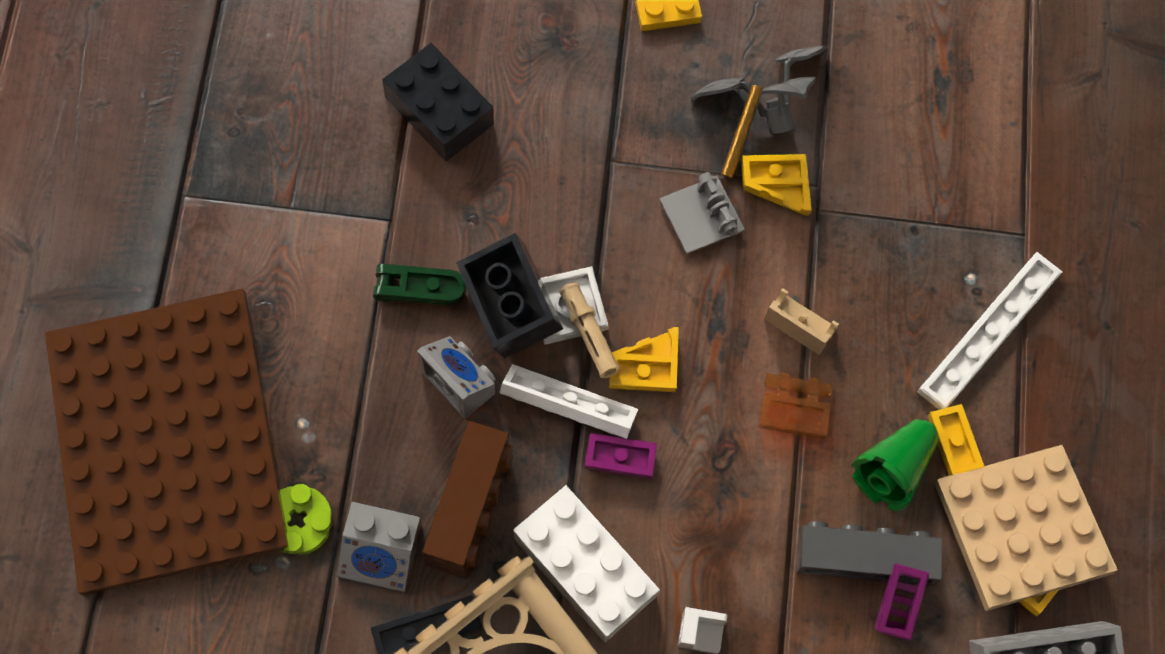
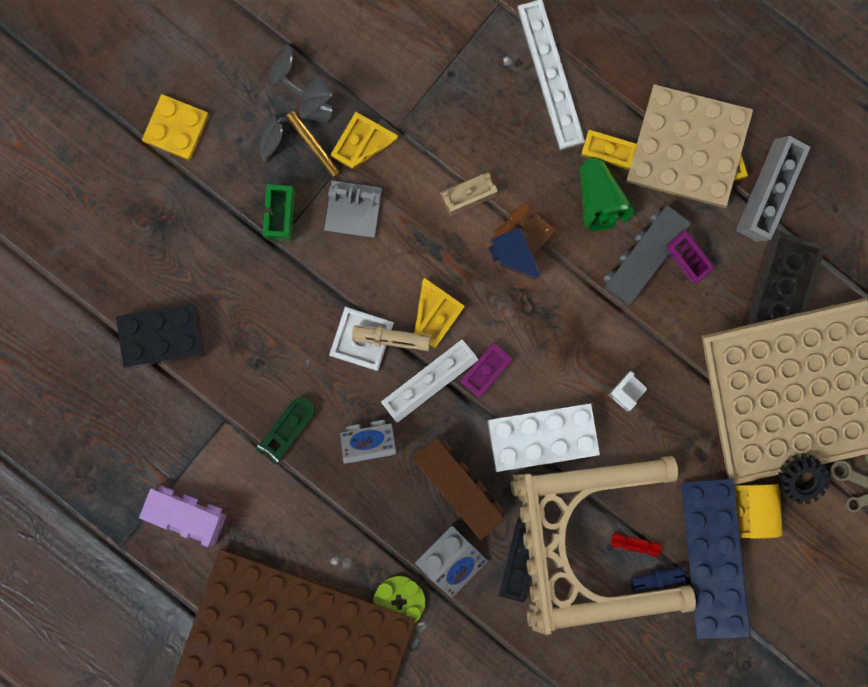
camera: 50 degrees left, 15 degrees up
black brick [456,233,564,359] -> none
none -> lavender wedge [139,485,227,547]
none -> green piece [263,184,295,242]
none -> dark blue slope [488,228,540,280]

